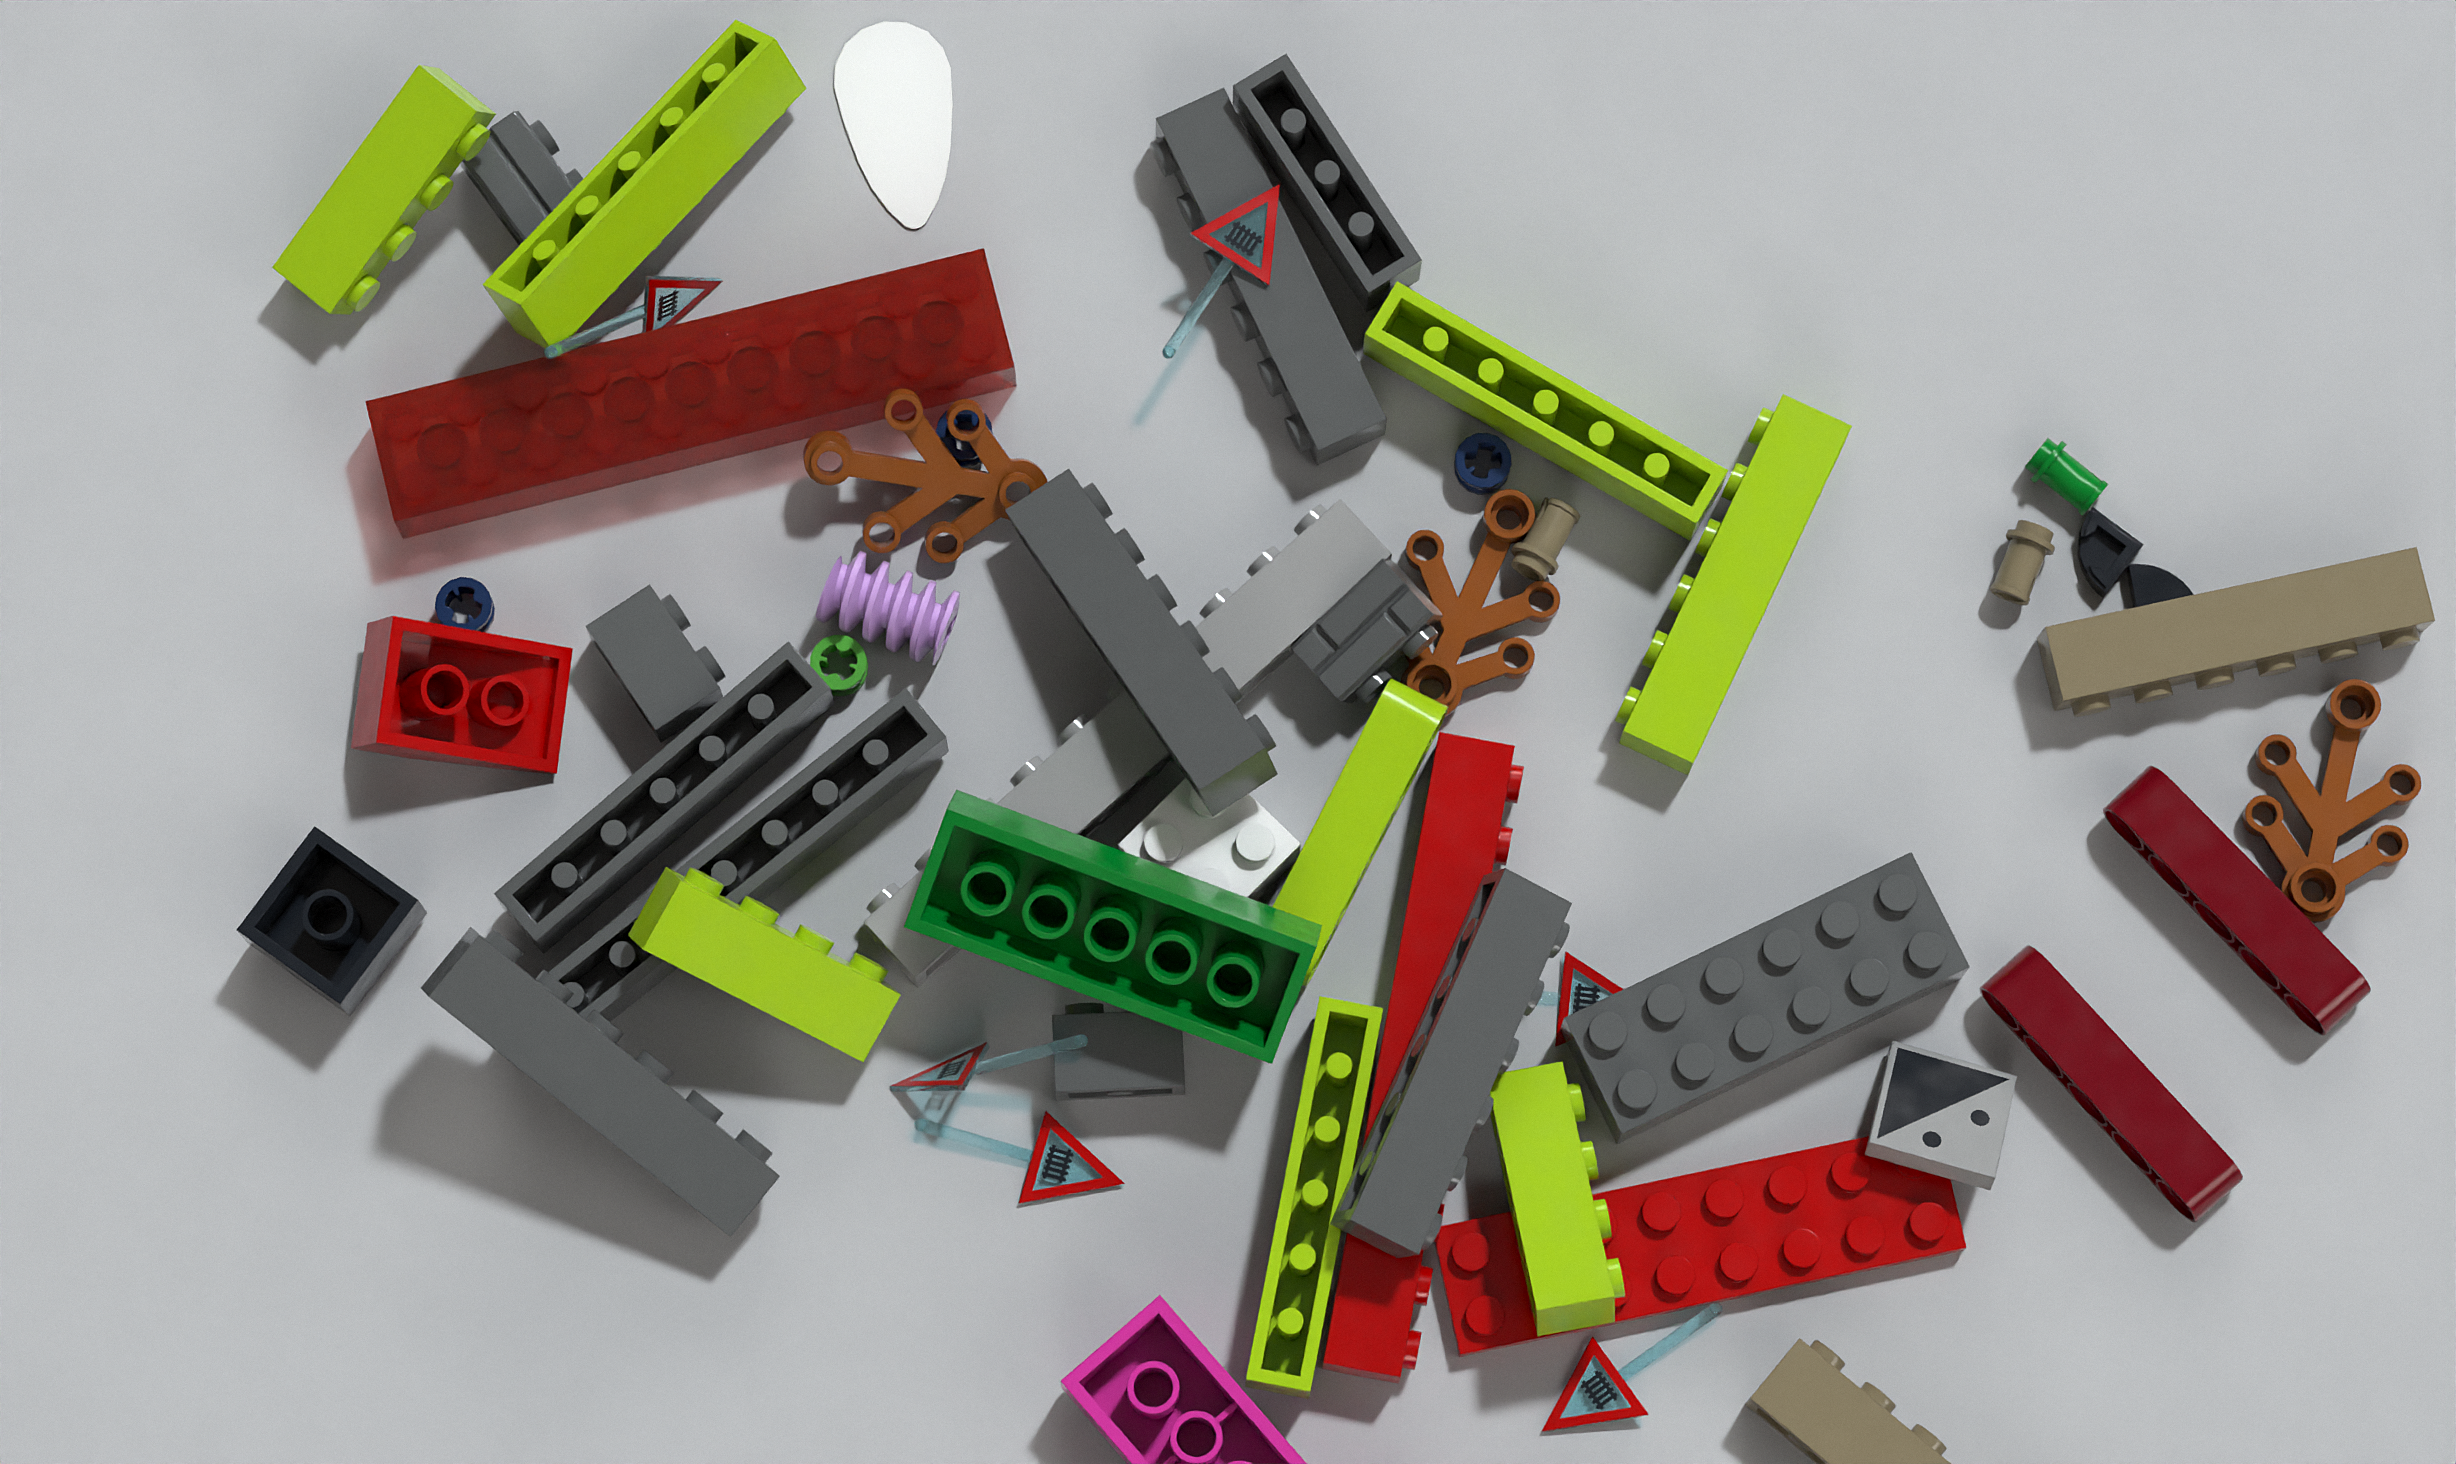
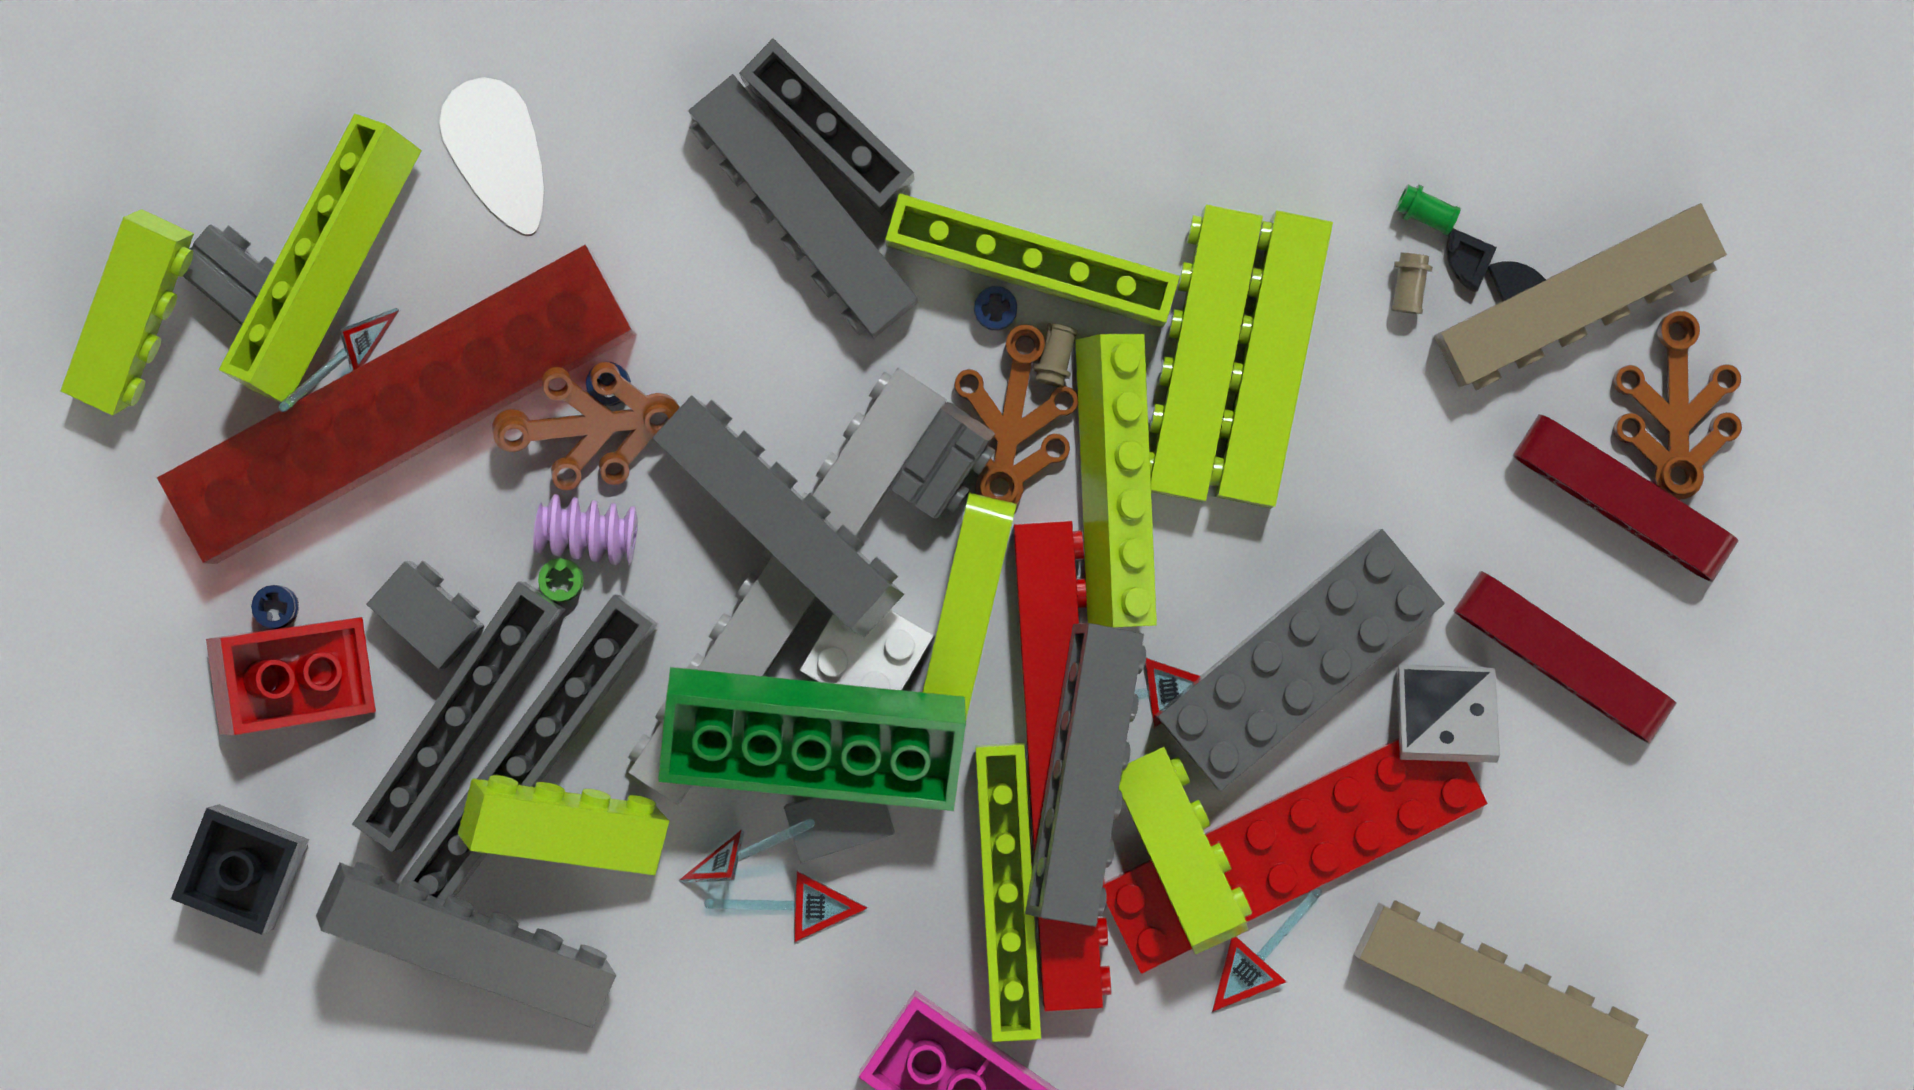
camera: 10 degrees left, 10 degrees up
piece [1162,184,1280,359] -> none
none -> lime brick [1076,334,1157,628]
none -> lime brick [1210,210,1333,509]

